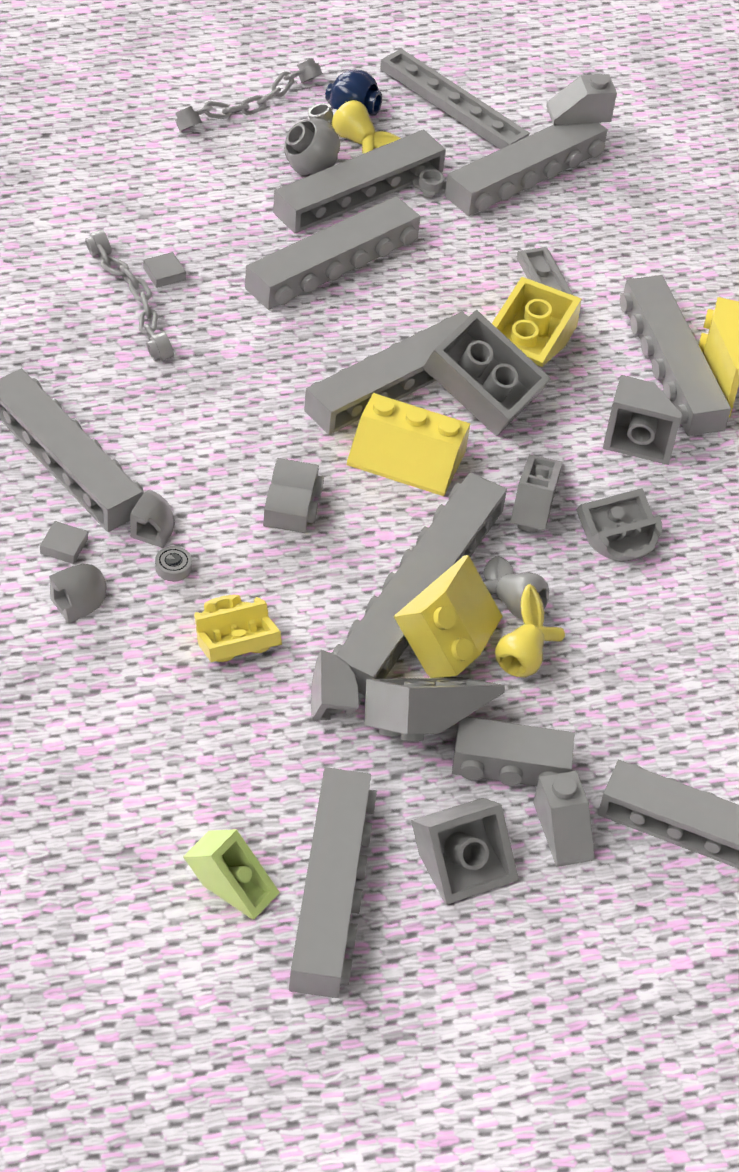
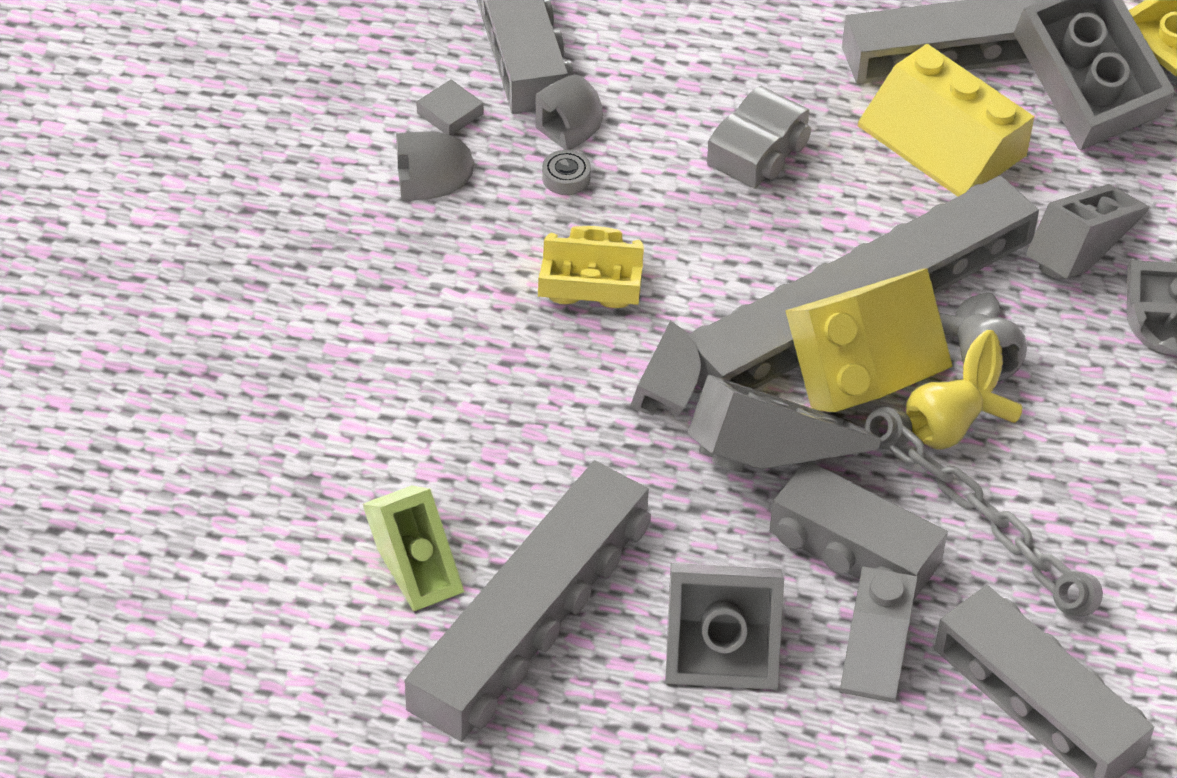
camera: 30 degrees right, 0 degrees up
none -> light grey piece [865,407,1103,616]

